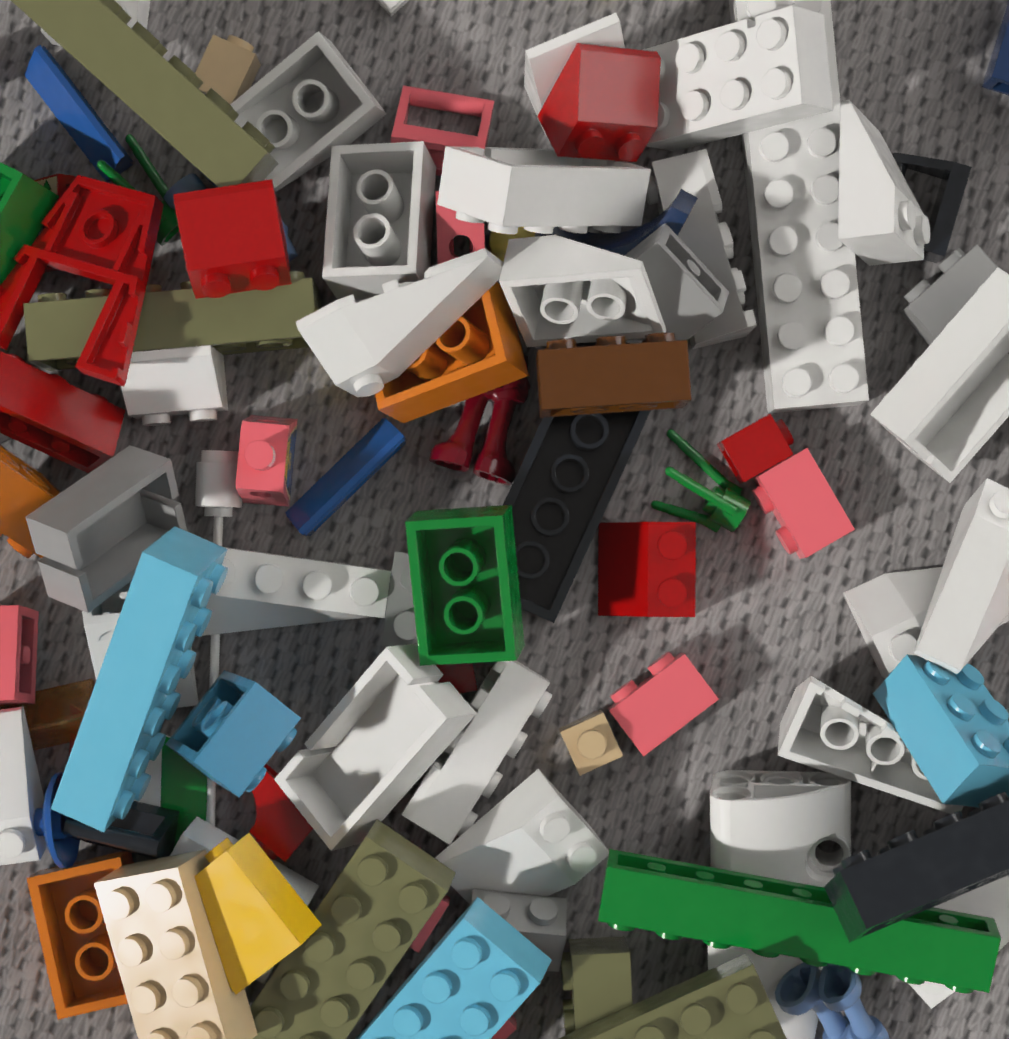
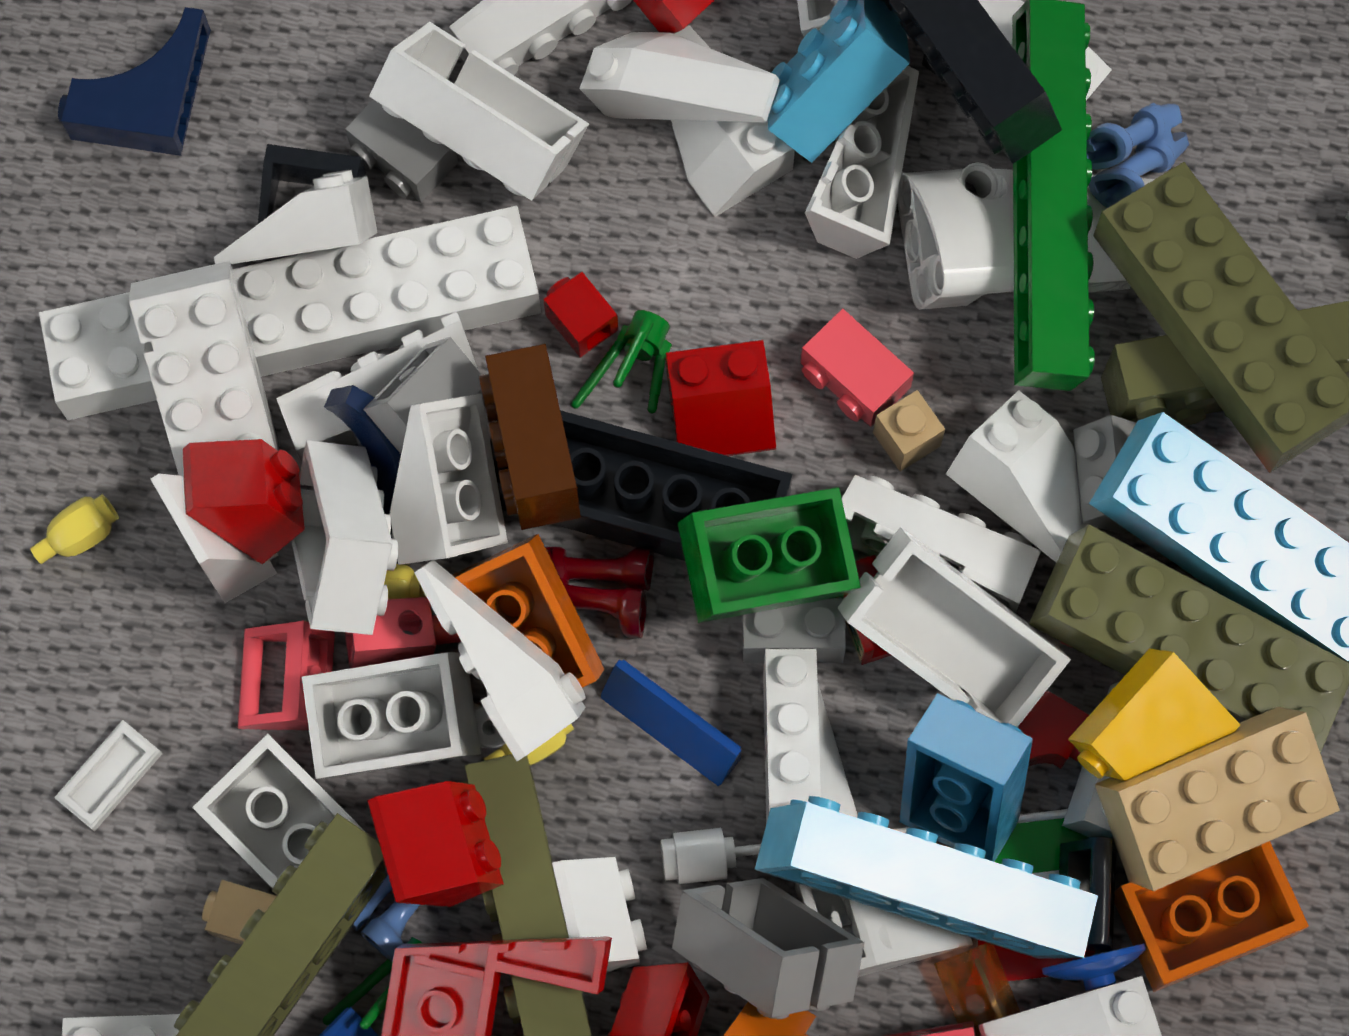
camera: 100 degrees left, 15 degrees down
coral torso [236,415,298,507] -> none
coral brick [752,448,855,559] -> none

